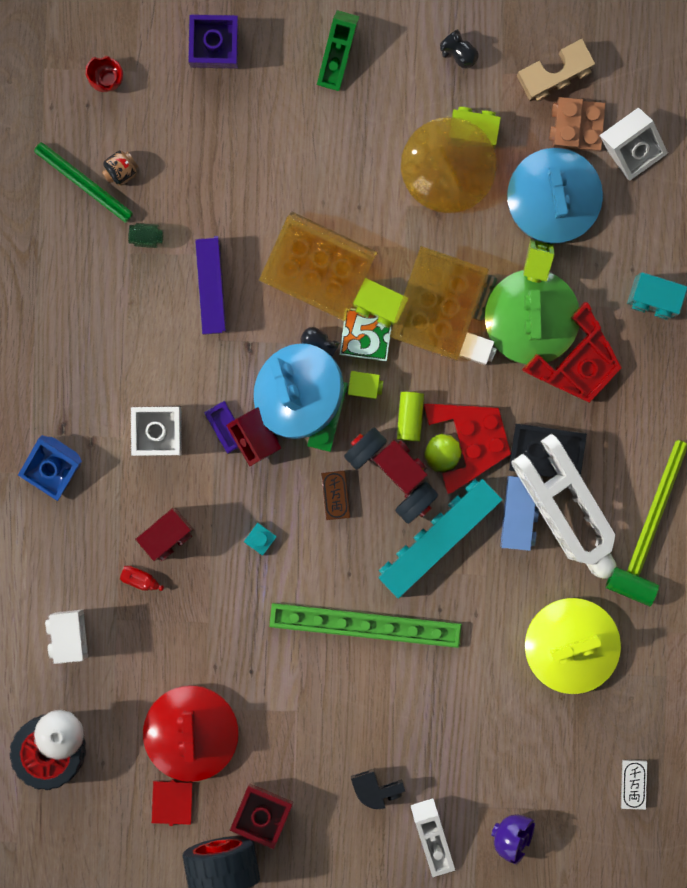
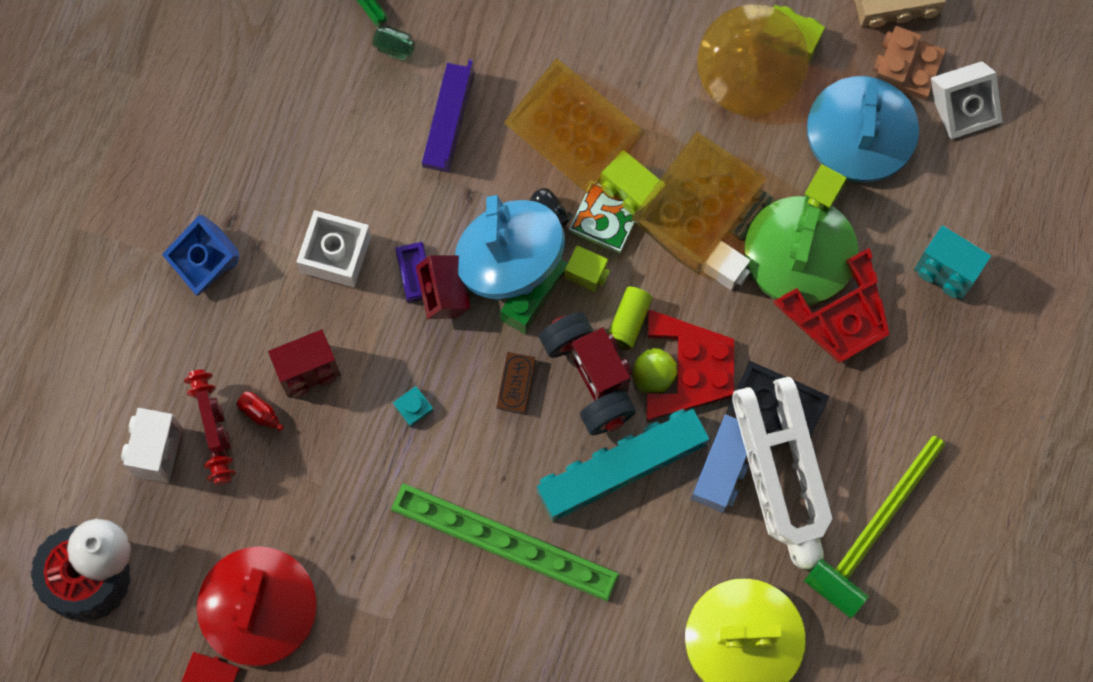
camera: 10 degrees right, 15 degrees down
none -> plate [184,369,236,485]

